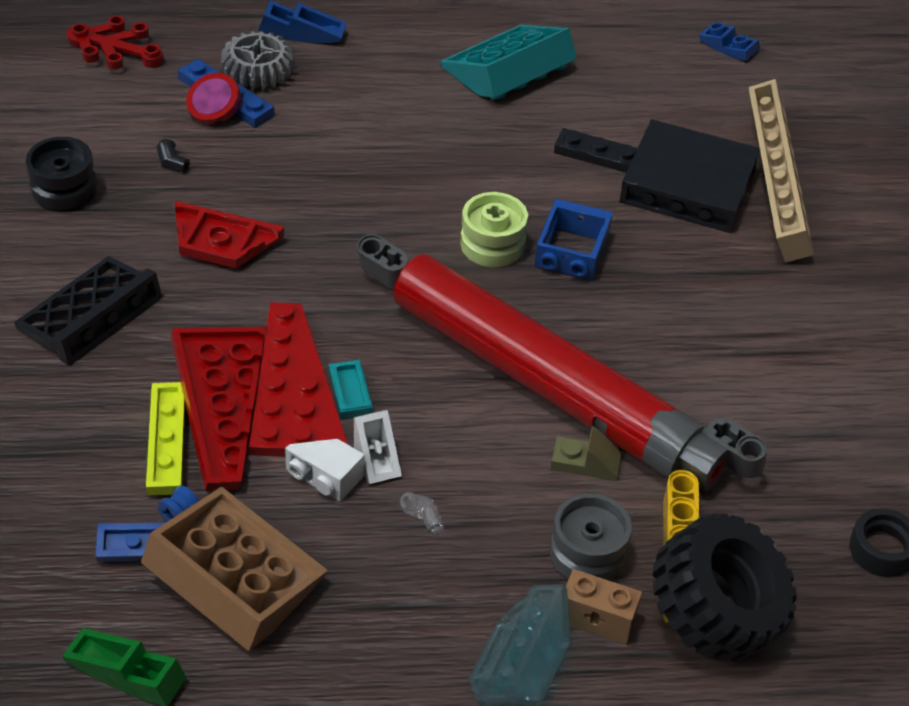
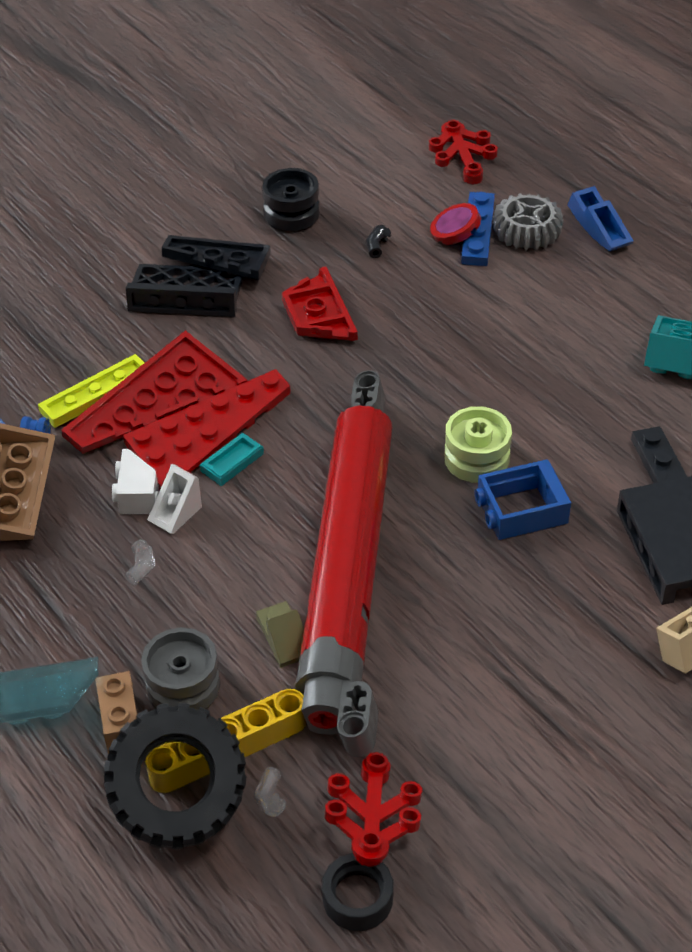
camera: 60 degrees right, 0 degrees up
none -> black wing [161,235,271,280]
none -> red plant [324,752,422,866]

